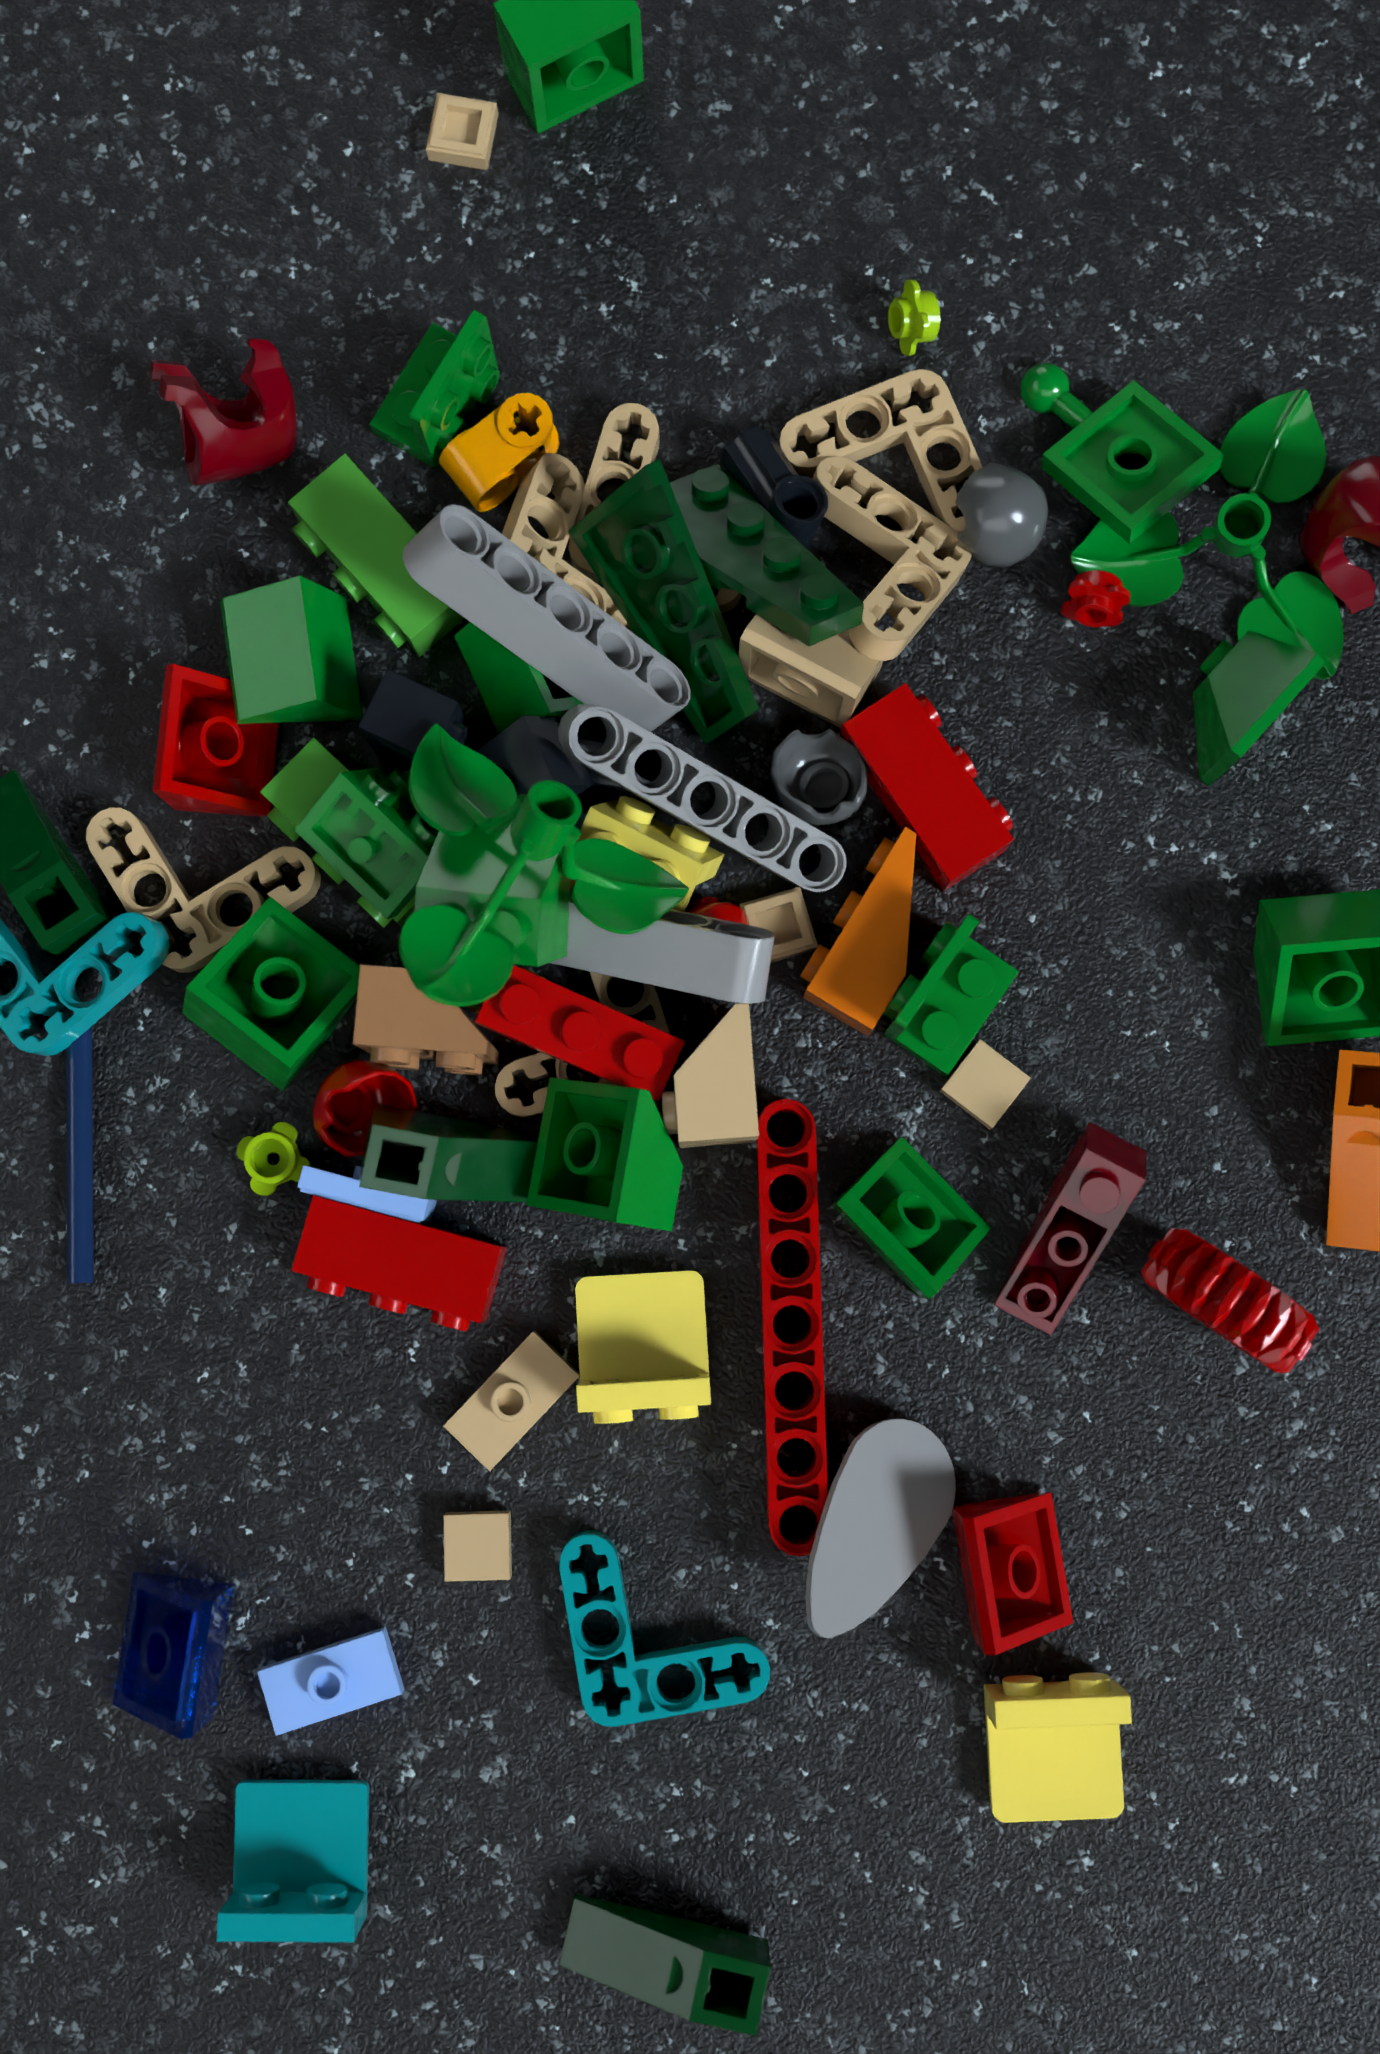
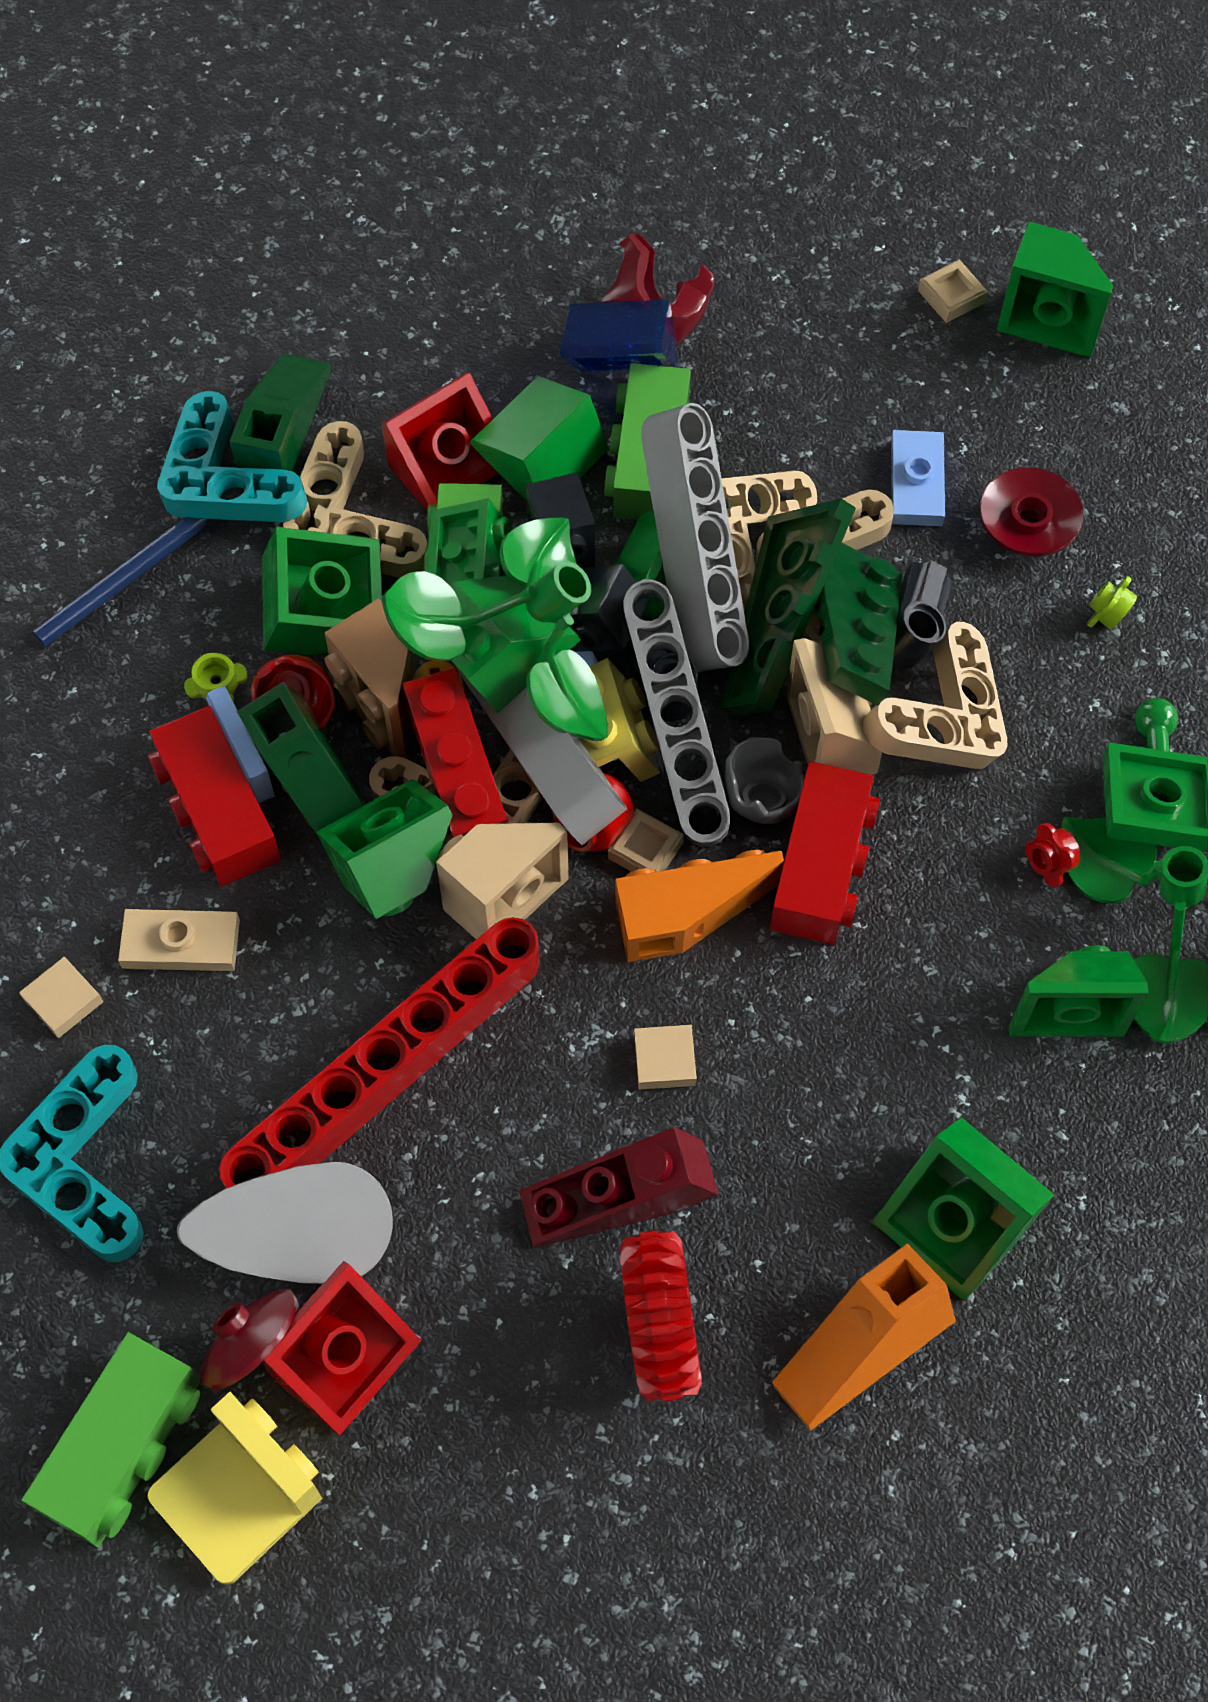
camera: 45 degrees right, 20 degrees down
green bracket [369,310,500,469] -> none
light orange piece [439,393,559,512] -> none
light yellow bracket [575,1270,711,1424] -> none
tan beam [779,369,982,533] -> none
green slope [831,1136,991,1299] -> none
green bracket [883,914,1019,1077] -> none
dark grey hair [955,463,1048,568] -> none
none -> bright green brick [22,1332,201,1548]
none -> dark red dish [200,1289,299,1390]
none -> clear blue slope [560,299,679,372]
none -> light blue plate [891,430,945,526]
none -> dark red dish [980,467,1084,557]

